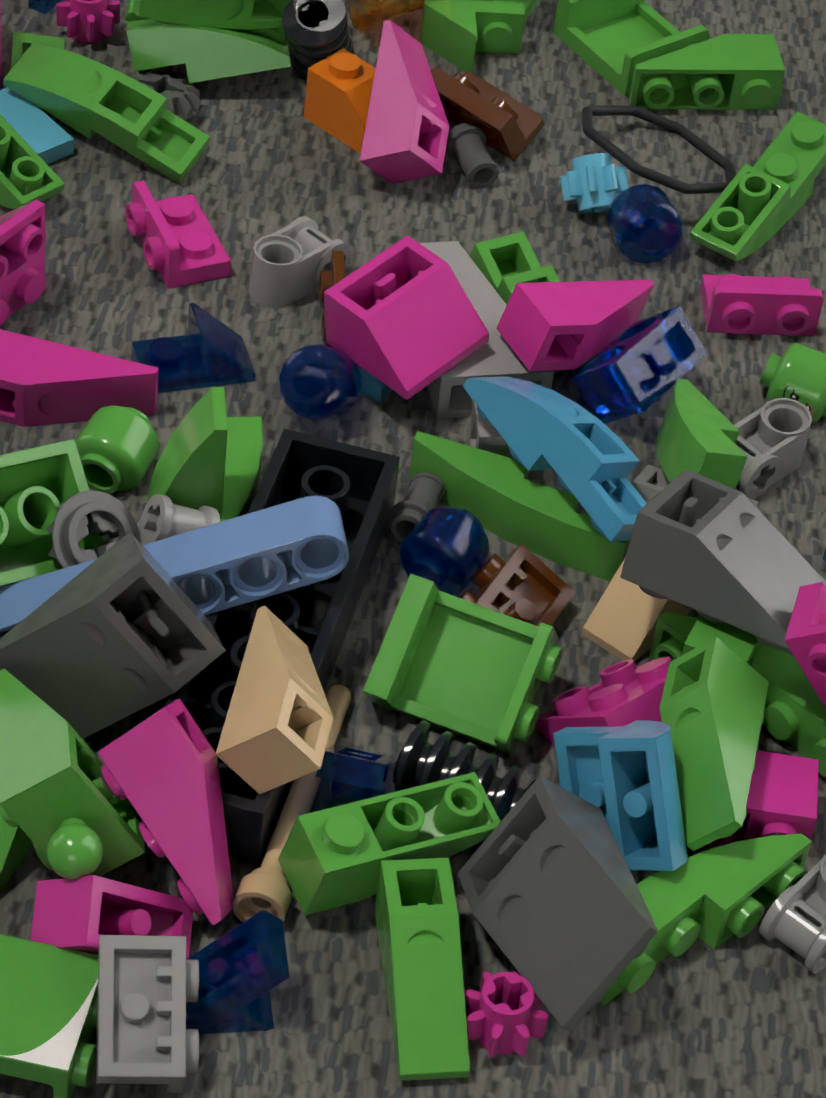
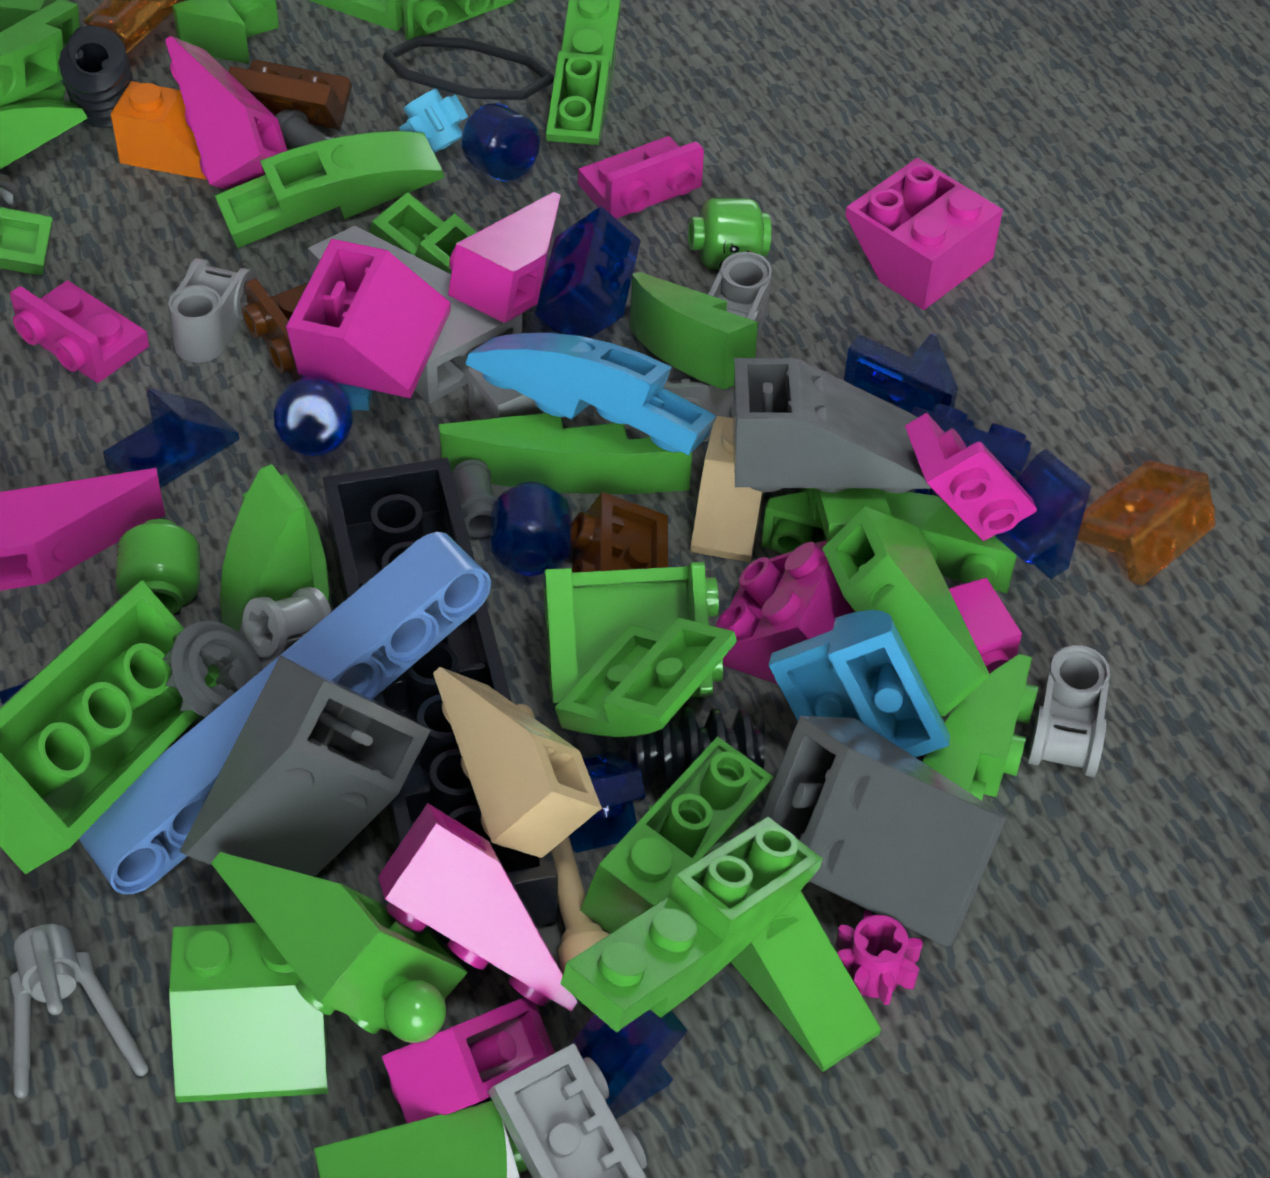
camera: 25 degrees left, 5 degrees up
none -> bright green slope [215,131,445,248]
none -> bright green slope [555,618,737,737]
none -> bright green slope [560,817,823,1032]

